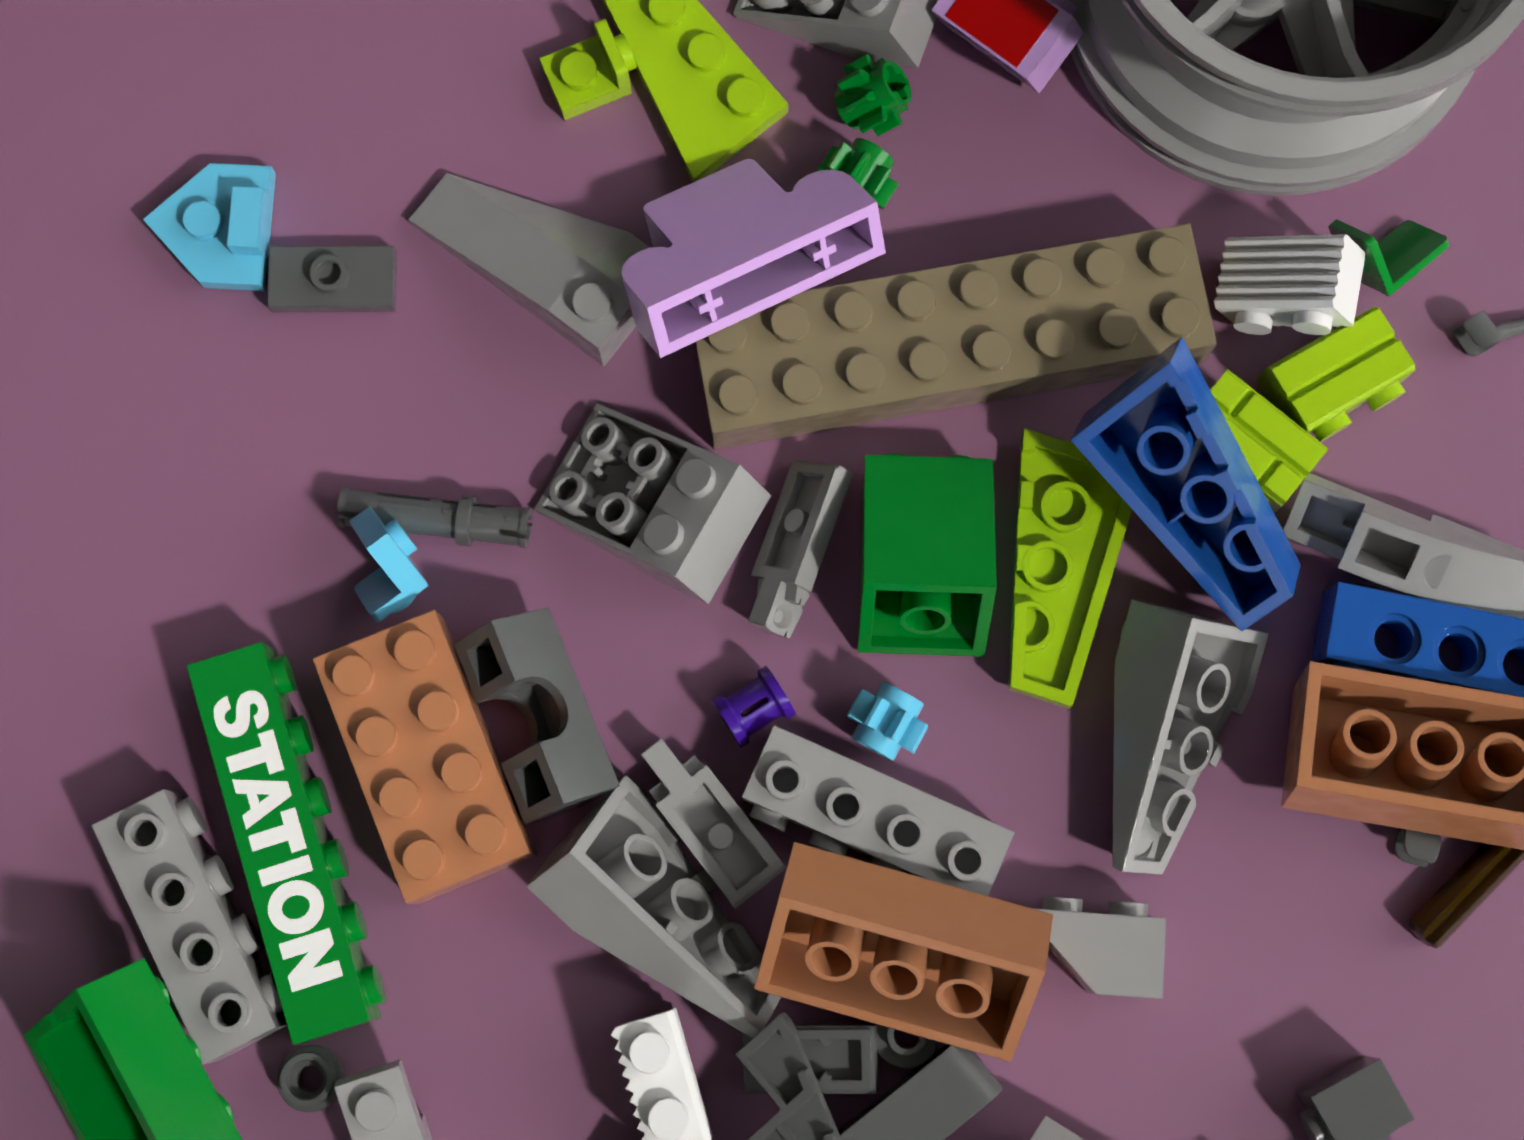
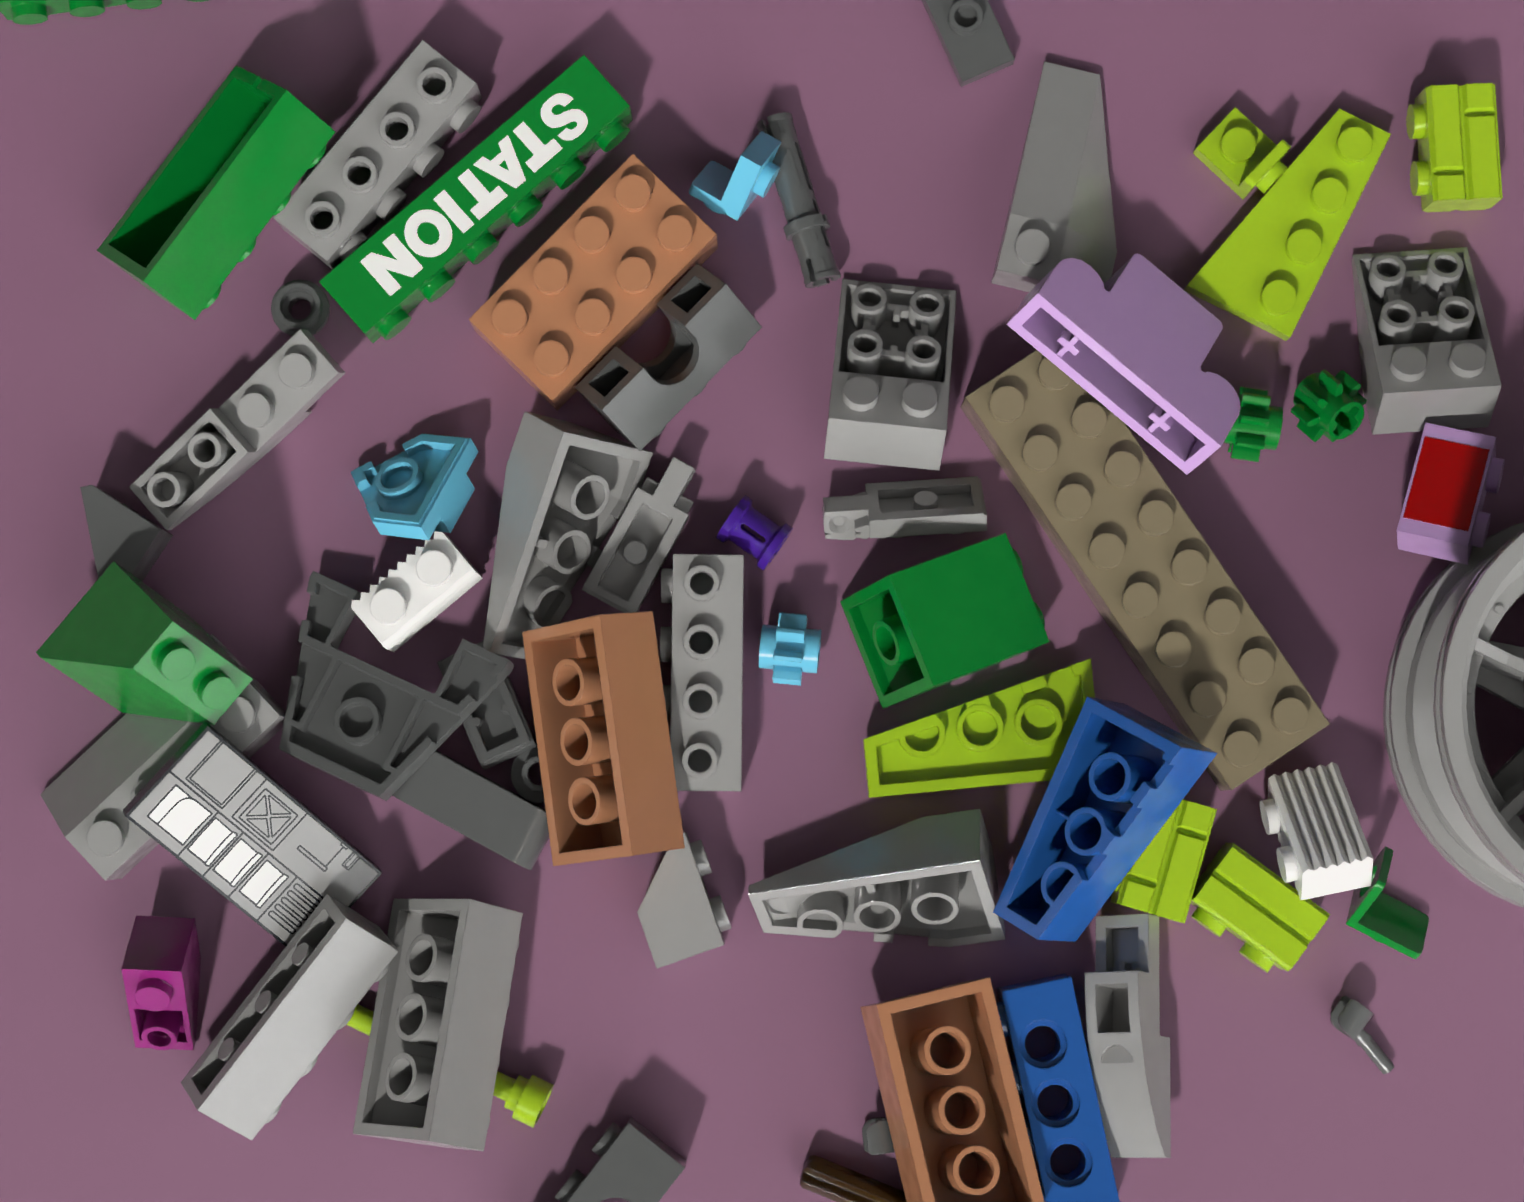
camera: 65 degrees right, 5 degrees up
none -> medium azure plate [351,434,479,540]

